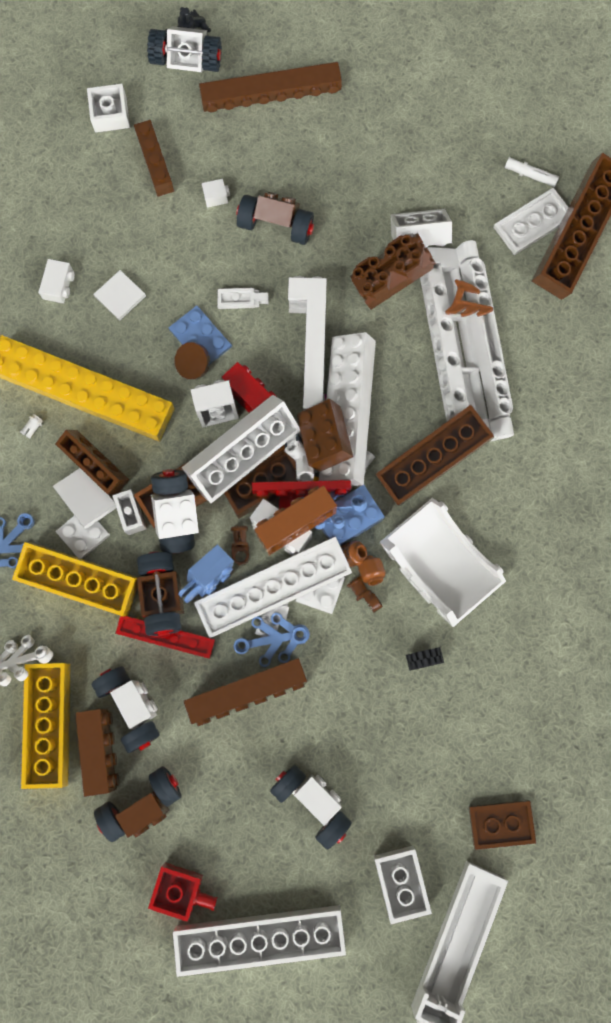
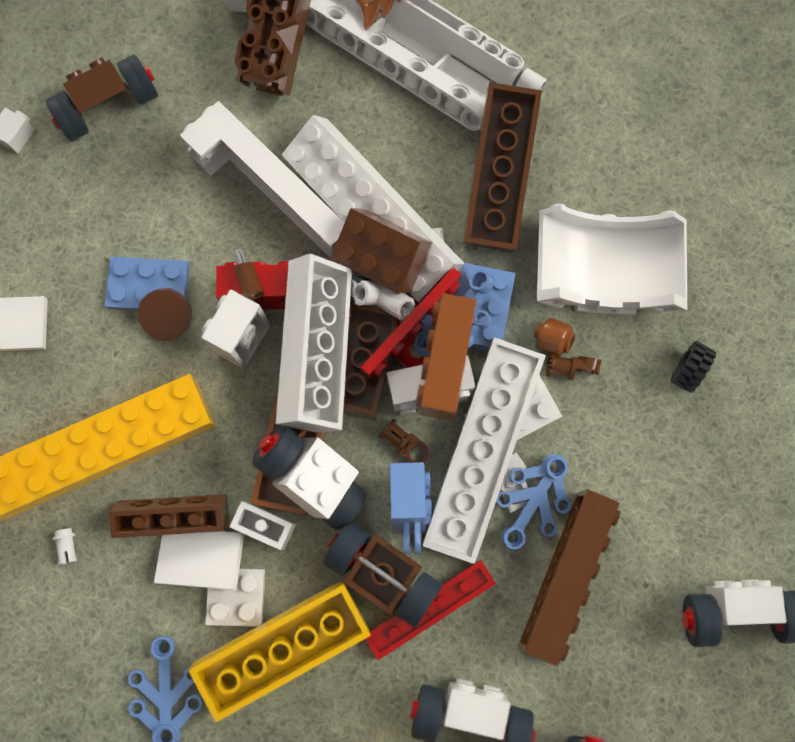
camera: 50 degrees left, 0 degrees up
white hinge [218,288,269,309] -> none
dark orange head [340,541,367,567] -> none
none -> reddish brown piece [233,249,264,301]

